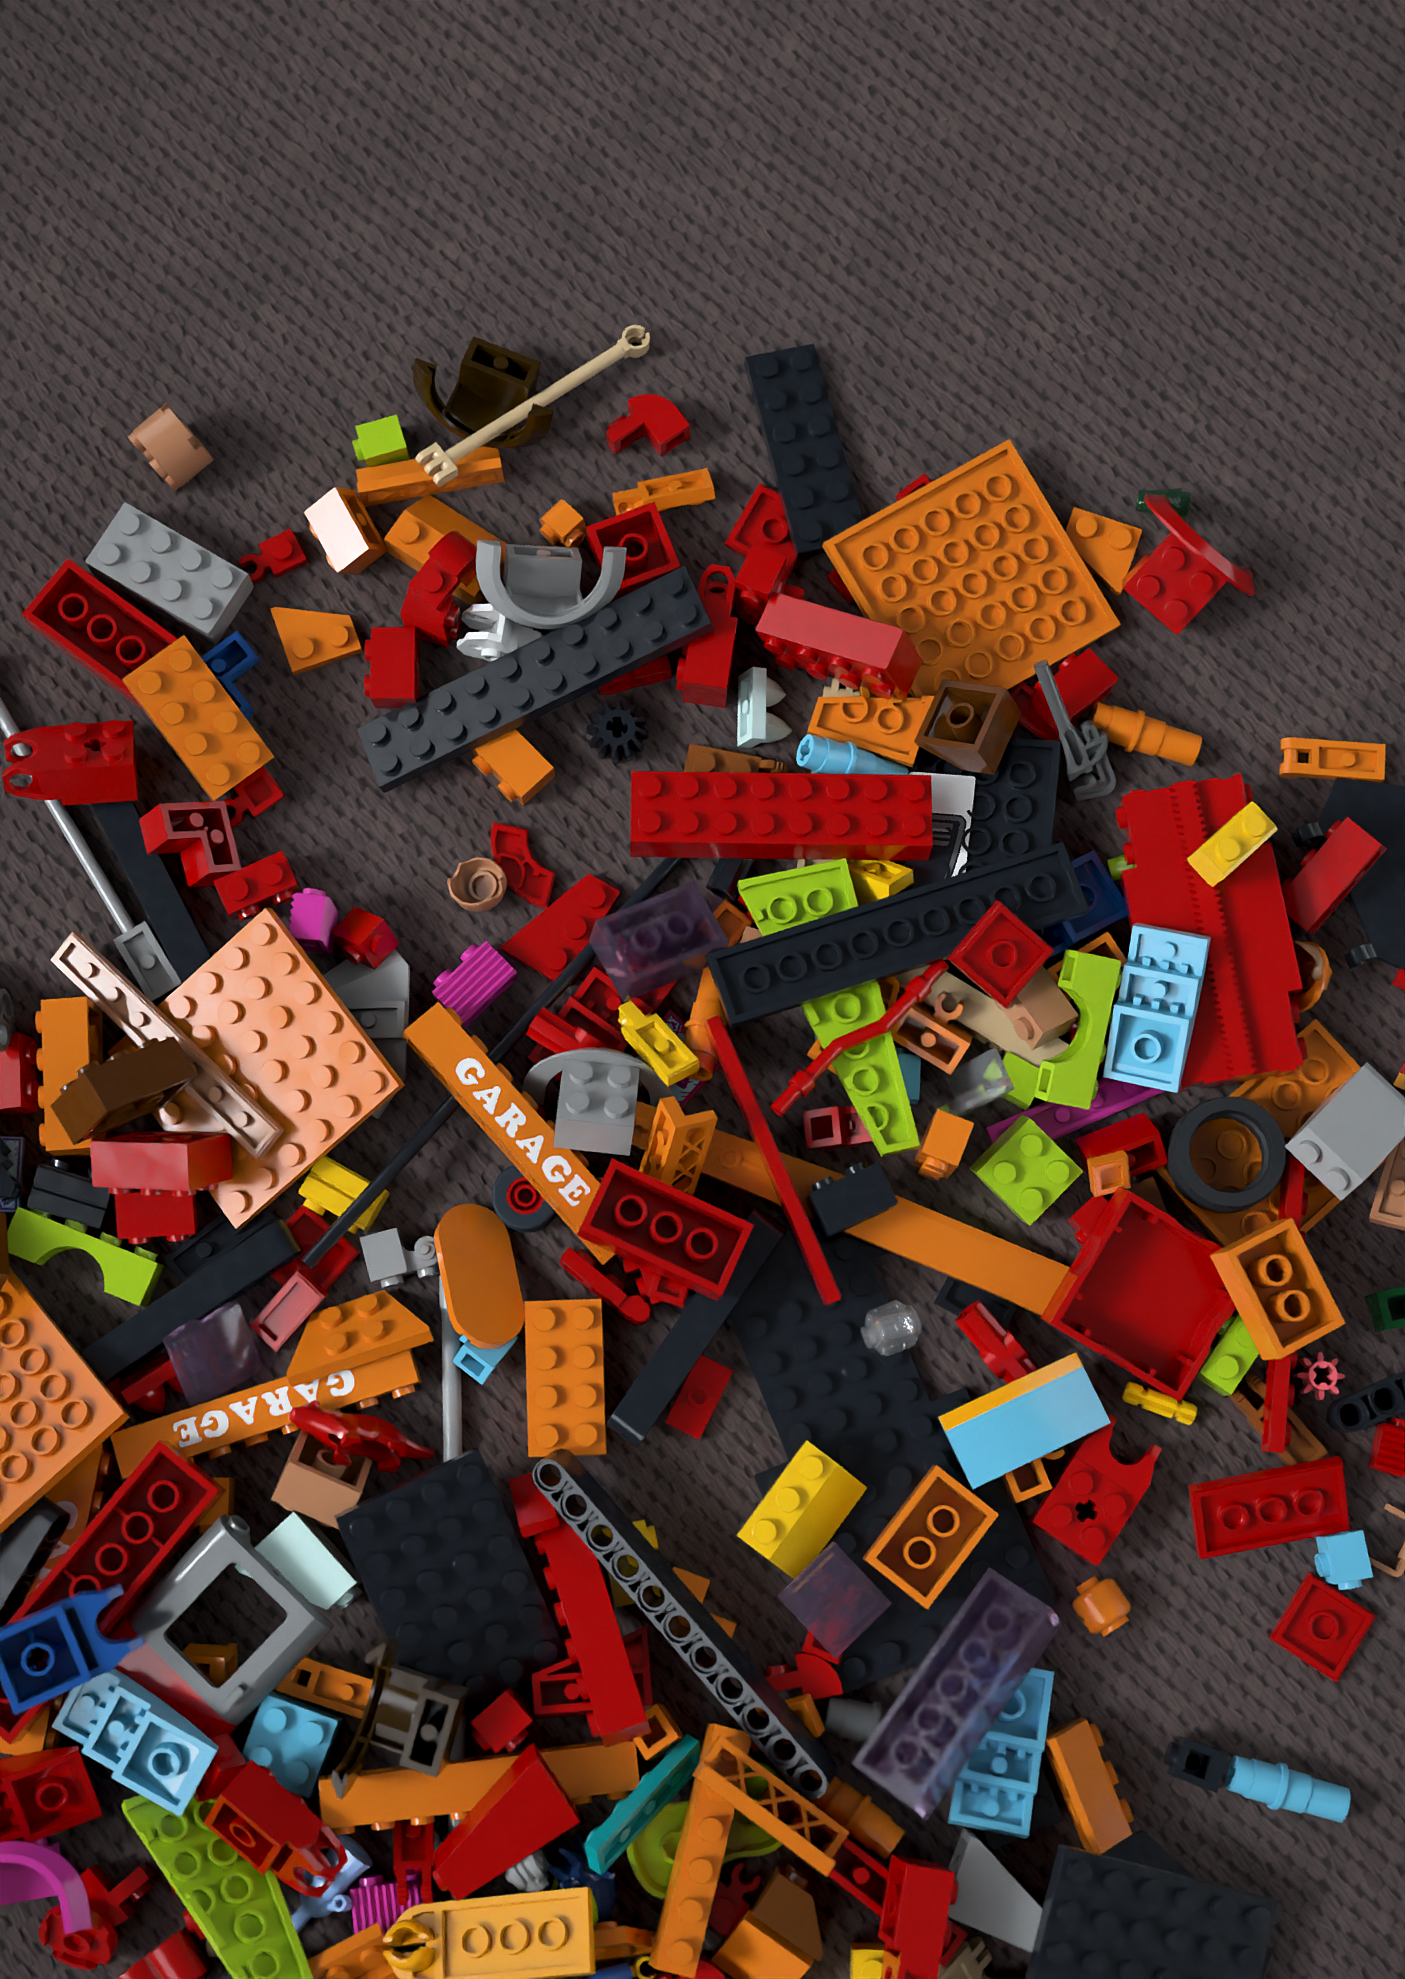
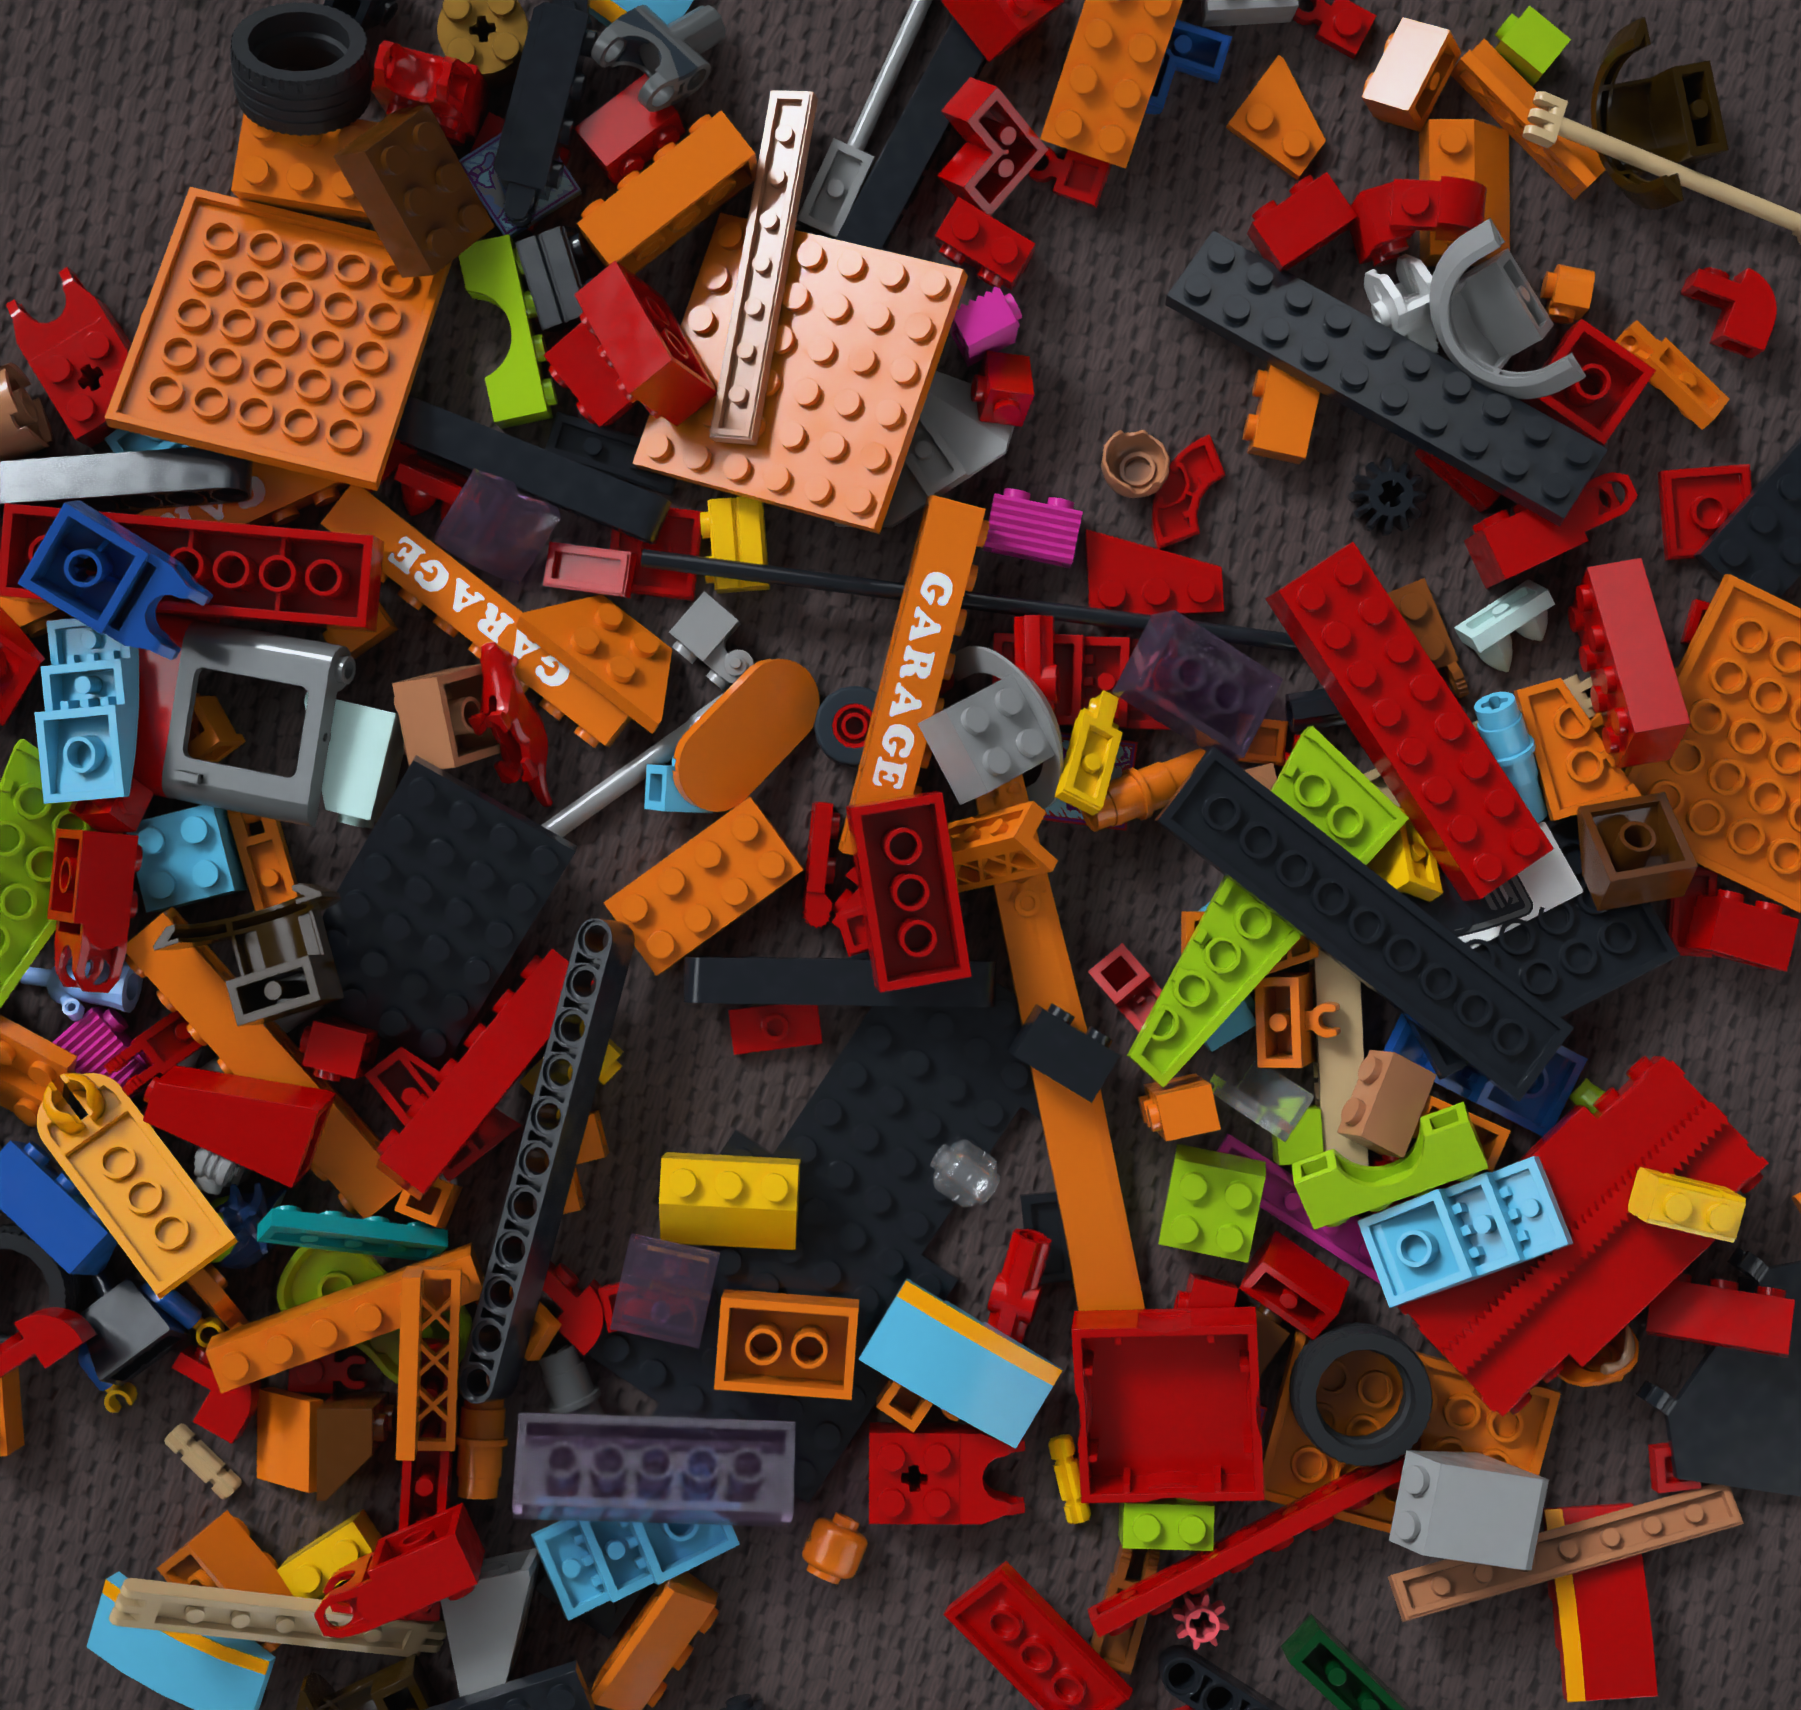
camera: 60 degrees right, 10 degrees up
reddish brown brick [51,1036,197,1145] -> none
red tile [509,1472,560,1538] -> none
red tile [704,1015,842,1305] -> none
red brick [734,545,805,625] -> none
red bar [770,960,949,1116] -> none
red tile [947,900,1055,1009] -> none
dark grey piece [1034,660,1116,801] -> none
orange tile [1087,1150,1131,1197] -> none
orange piece [1089,701,1202,767] -> none
orange brick [1210,1218,1346,1360] -> none

